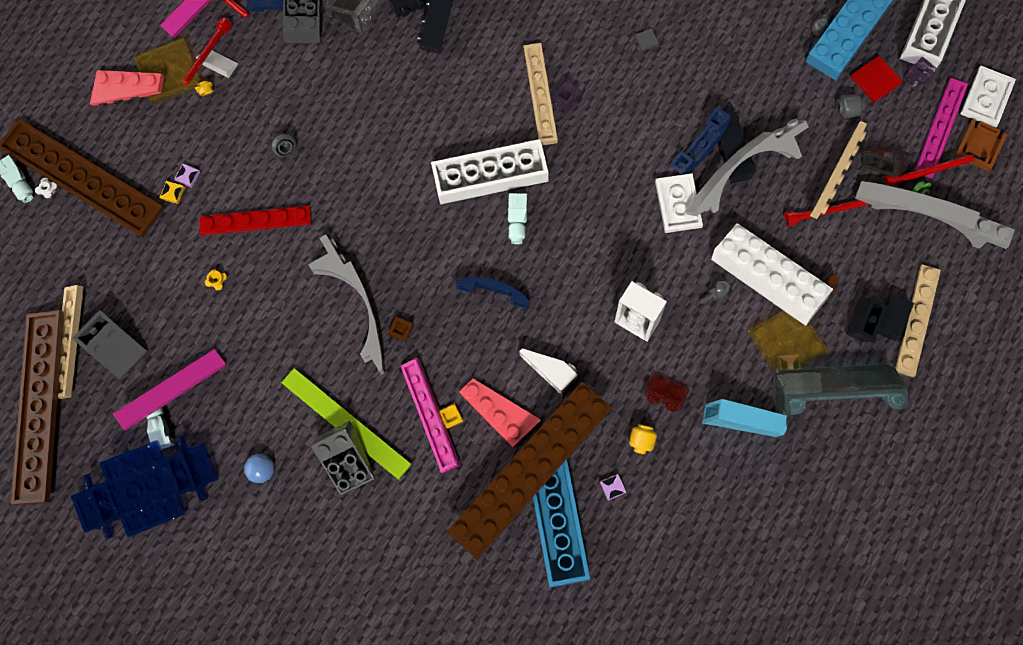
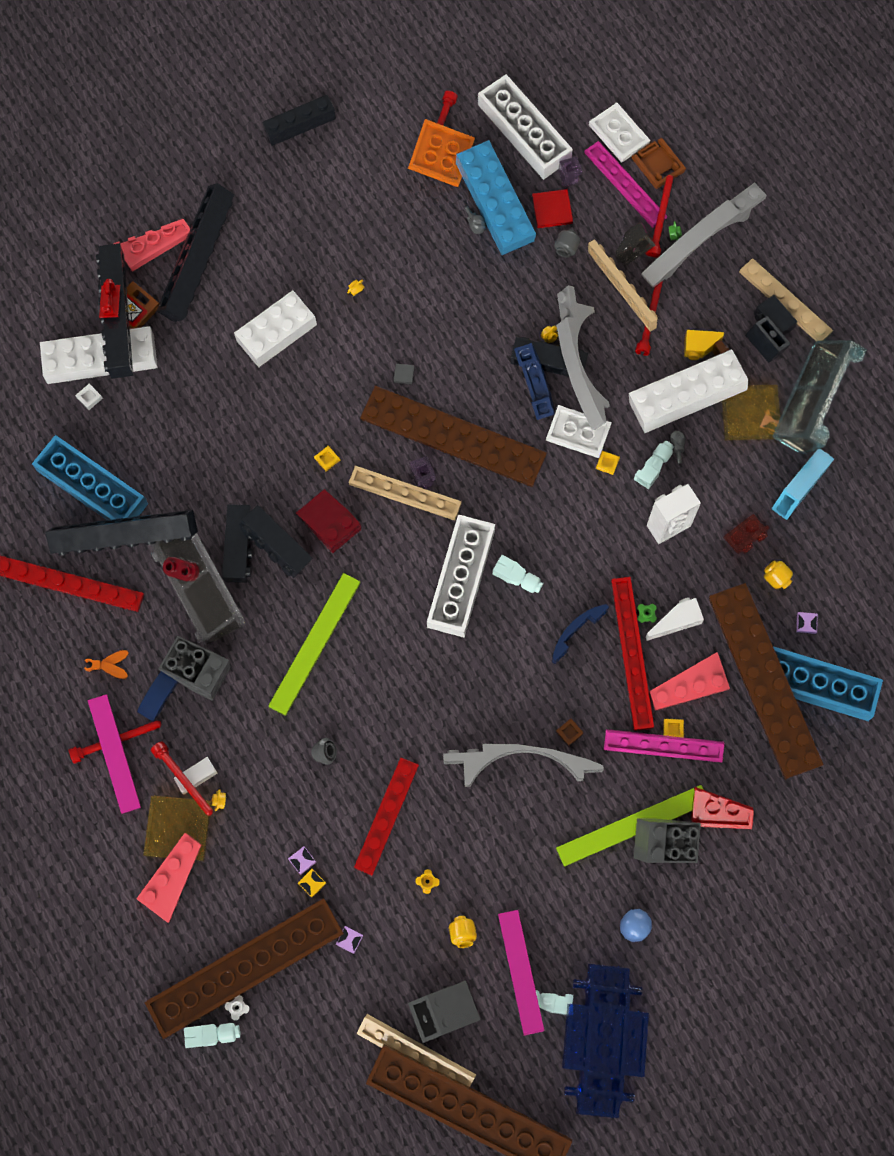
camera: 65 degrees left, 0 degrees up
none -> lime tile [269,573,360,716]
none -> dark red slope [296,489,361,554]
none -> yellow tile [314,446,340,471]
none -> lavender tile [336,926,363,954]
none -> reddish brown plate [360,386,547,487]
none -> yellow head [449,916,477,948]
none -> yellow plate [541,326,558,344]
none -> yellow tile [596,451,620,475]
none -> red plate [611,577,654,731]
none -> light aqua piece [634,441,674,489]
none -> bright green plate [637,604,657,623]
none -> yellow slope [684,330,724,360]
none -> wing [691,787,754,829]

